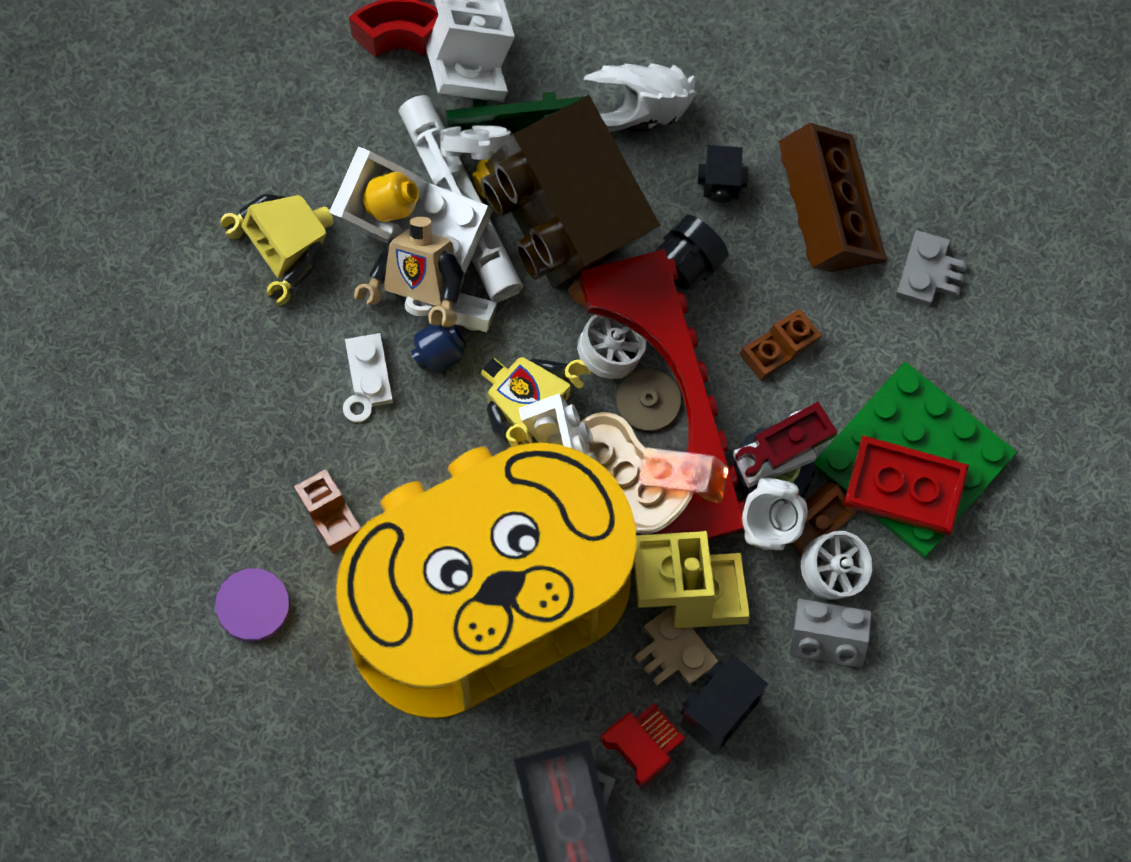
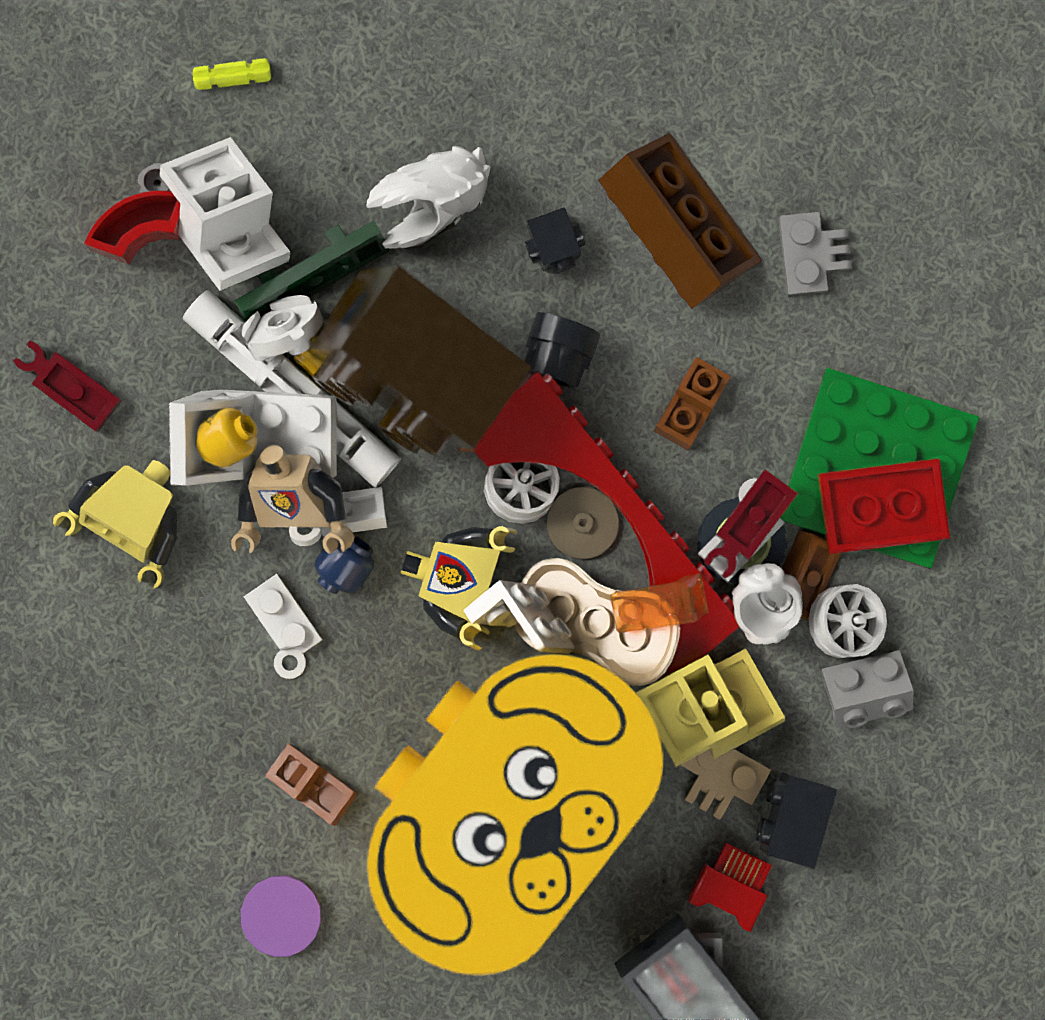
camera: 25 degrees left, 15 degrees up
none -> dark red plate [14,341,122,433]

